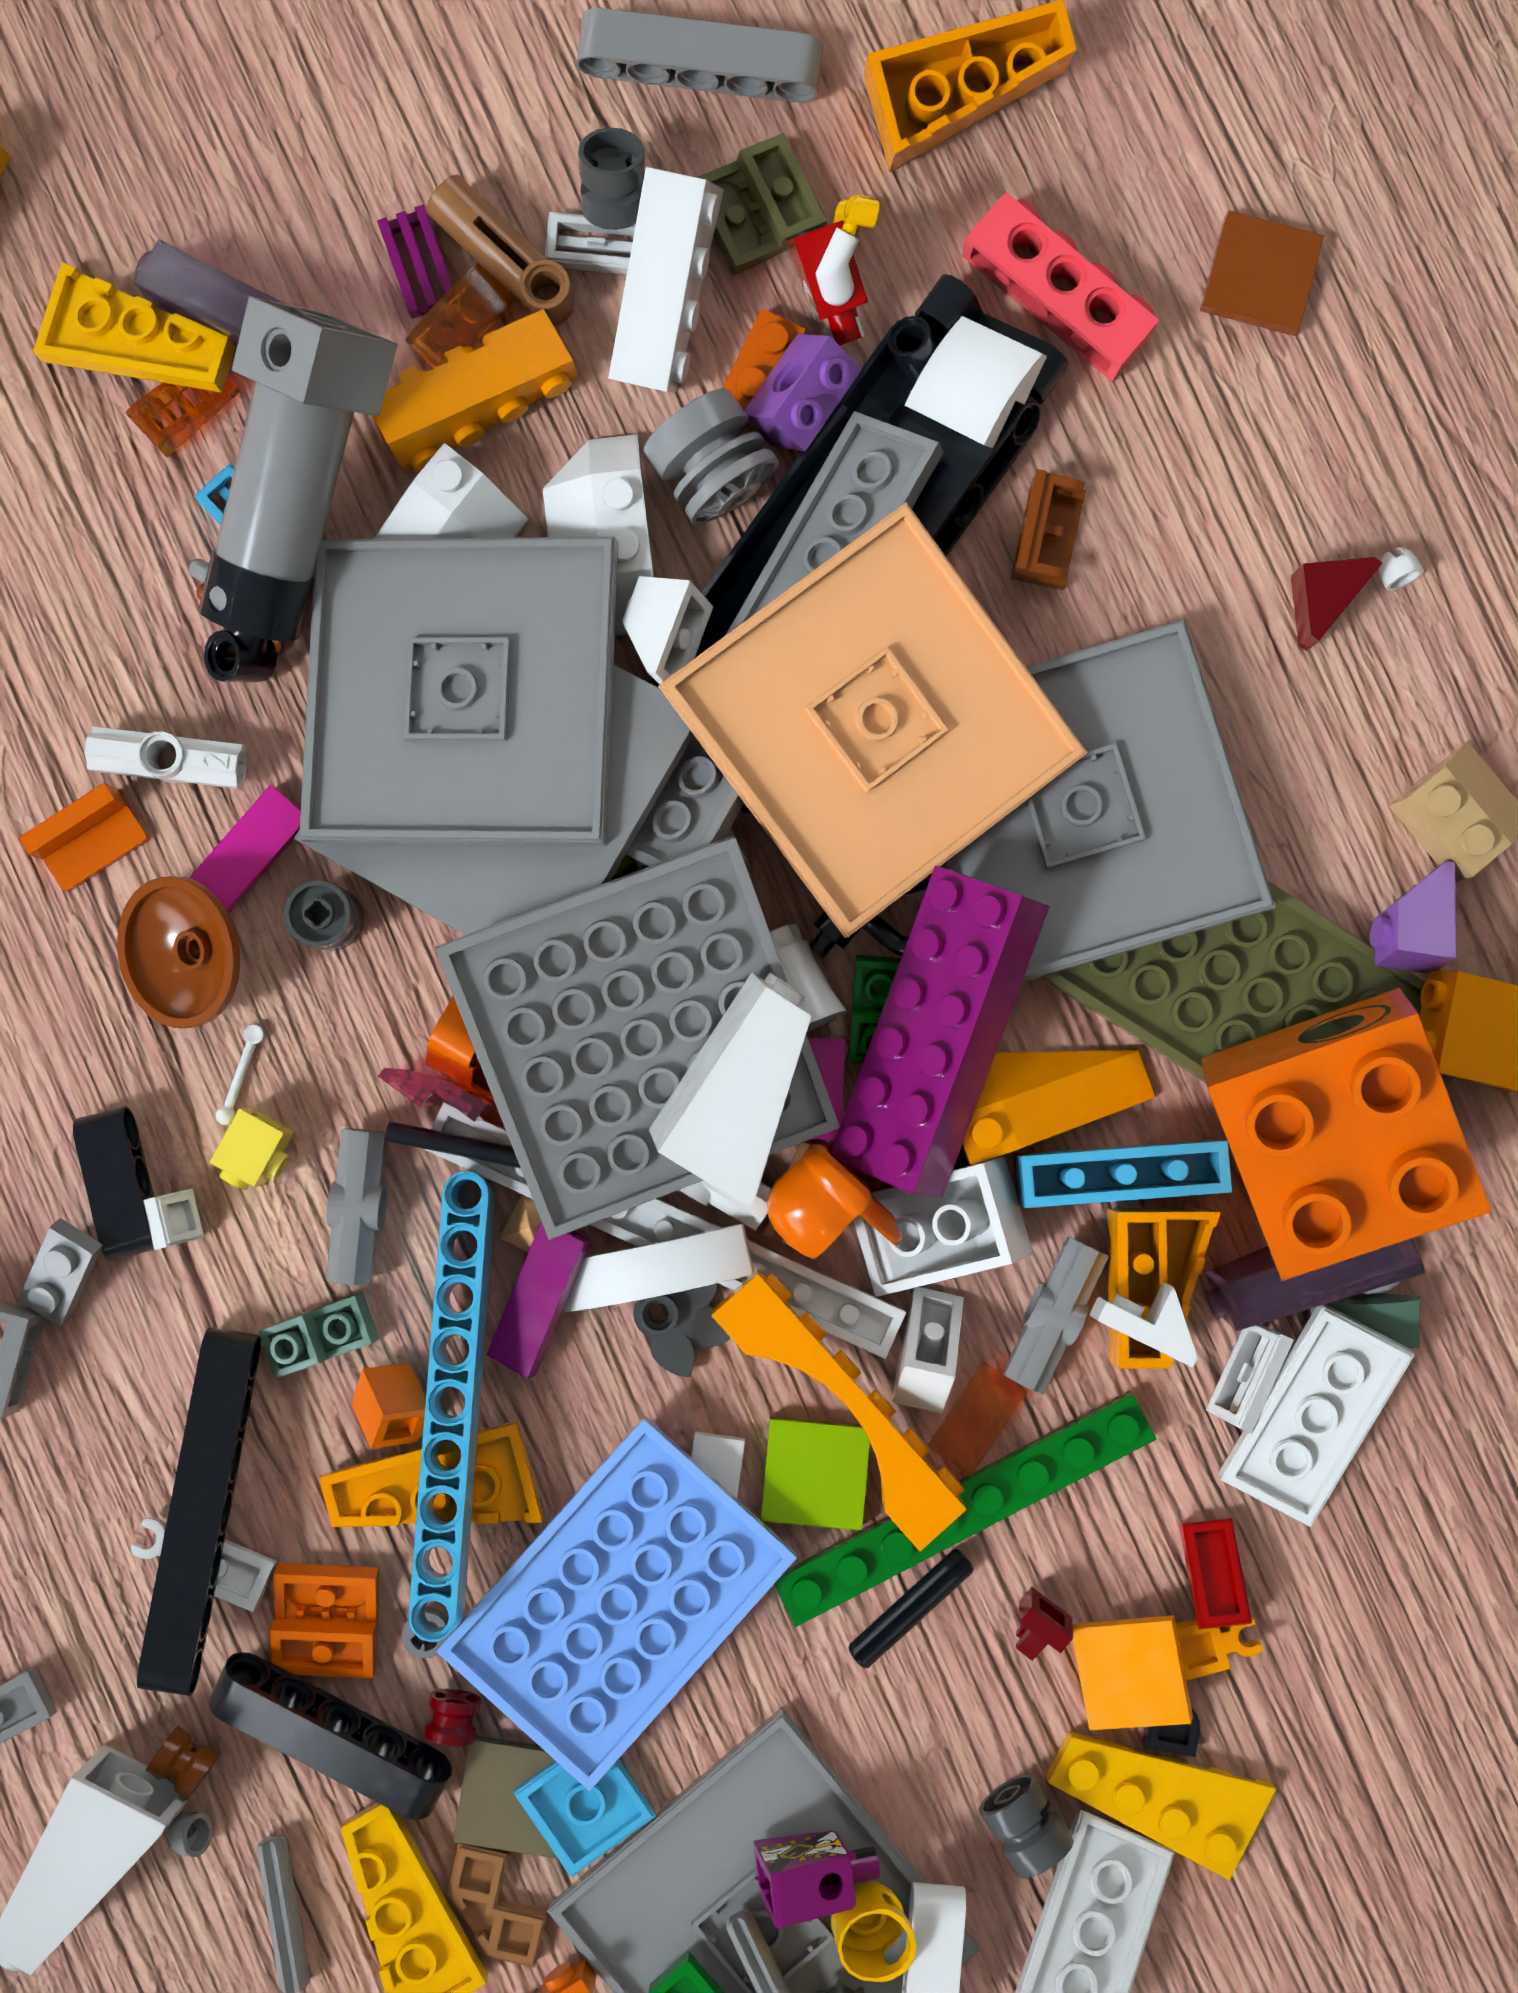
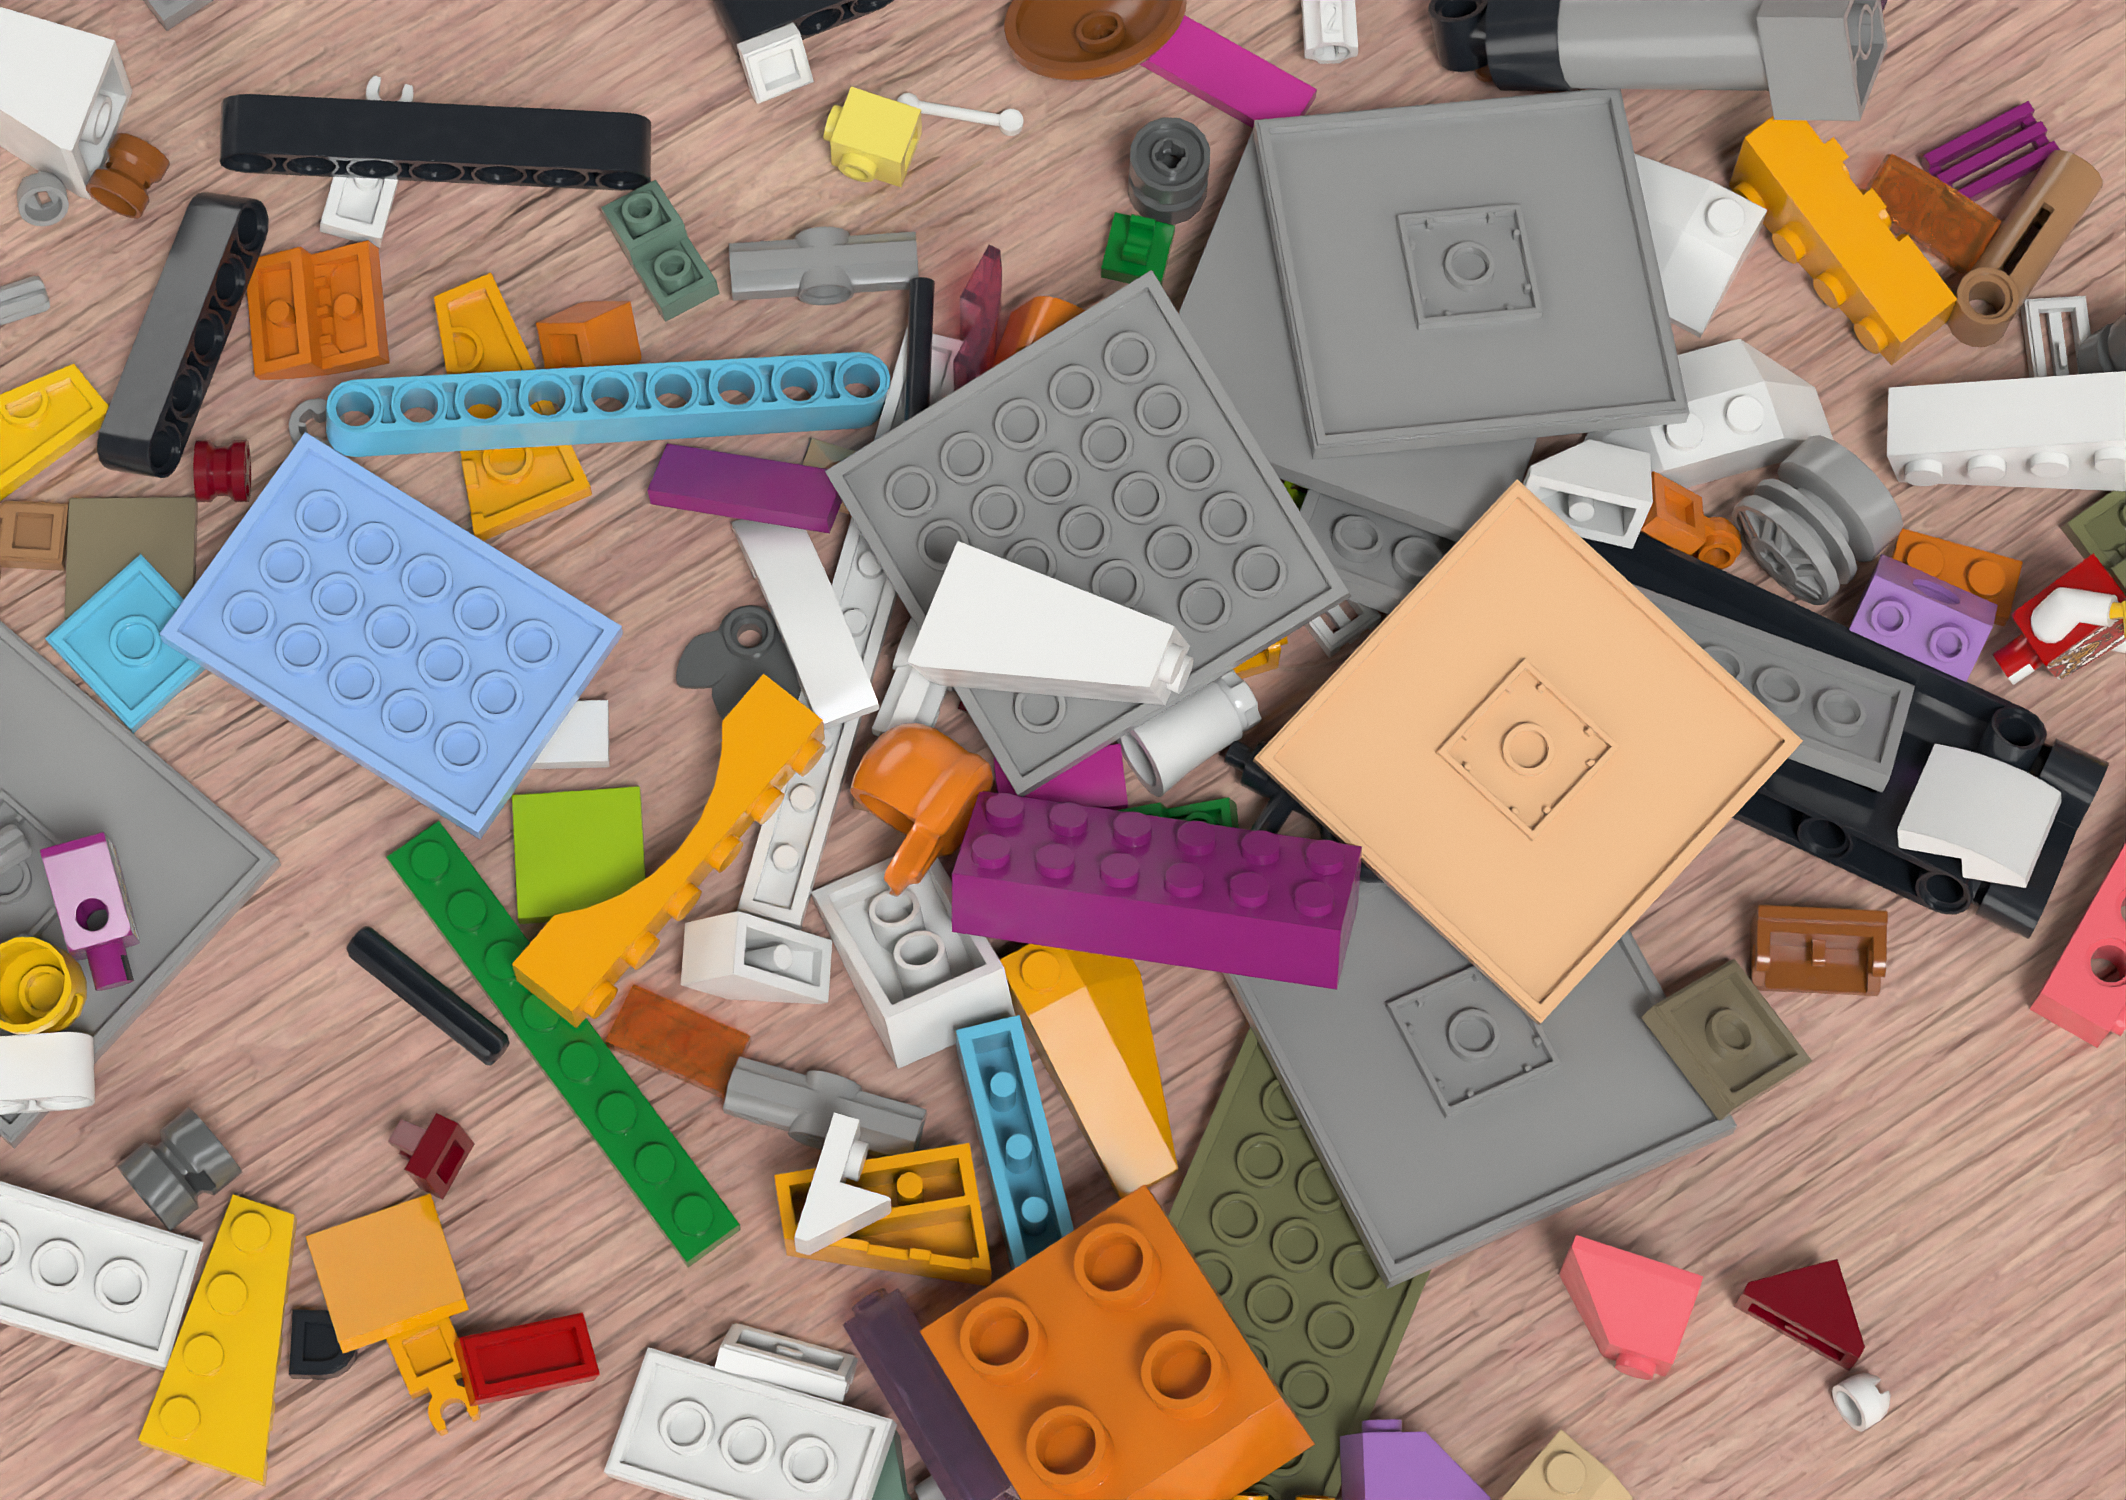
camera: 75 degrees right, 15 degrees down
none -> green tile [1101,212,1175,286]
none -> coral slope [1559,1235,1703,1380]
none -> orange plate [1641,471,1742,570]
none -> dark tan tile [1641,959,1812,1121]

